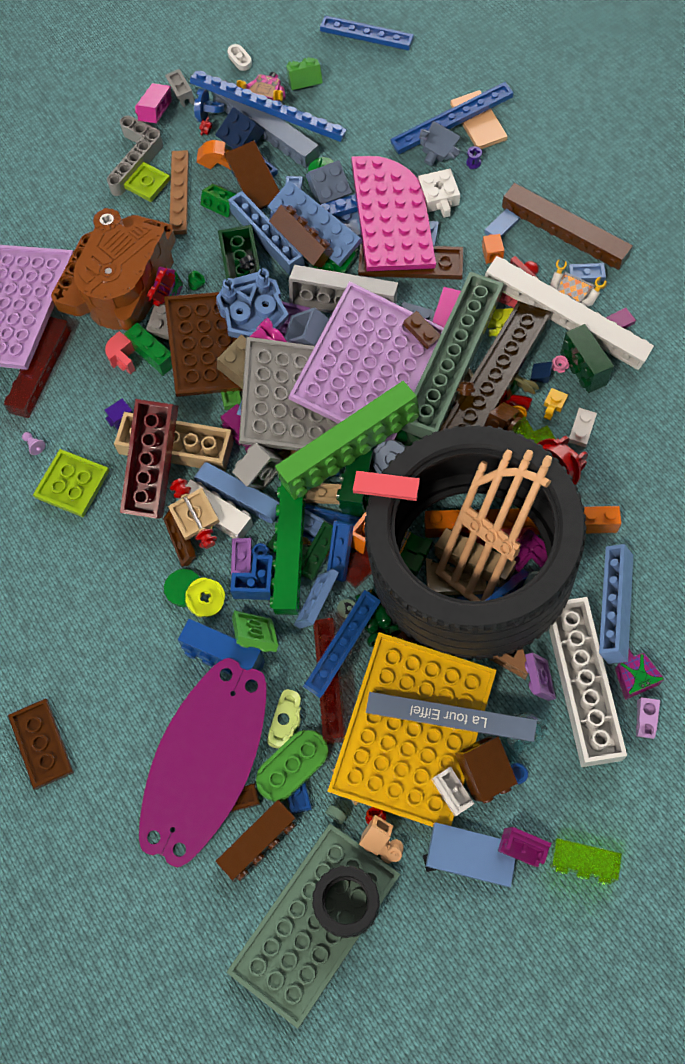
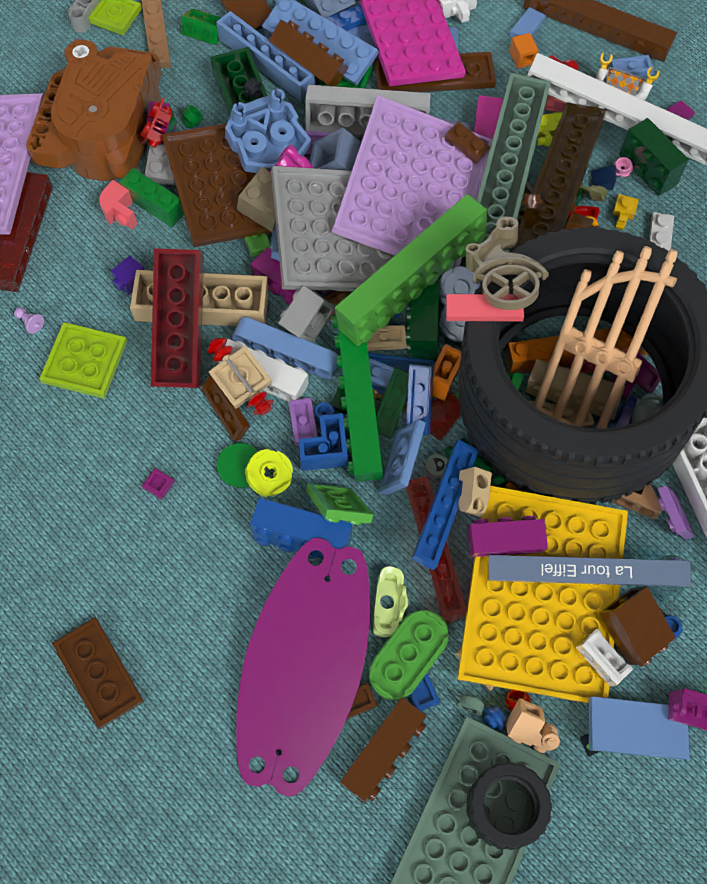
camera: 15 degrees left, 0 degrees up
none -> magenta tile [141,468,175,500]
none -> tan leg [459,467,492,517]
none -> dark tan piece [466,216,548,310]
none -> magenta brick [467,516,548,558]
none -> blue plate [483,705,507,731]

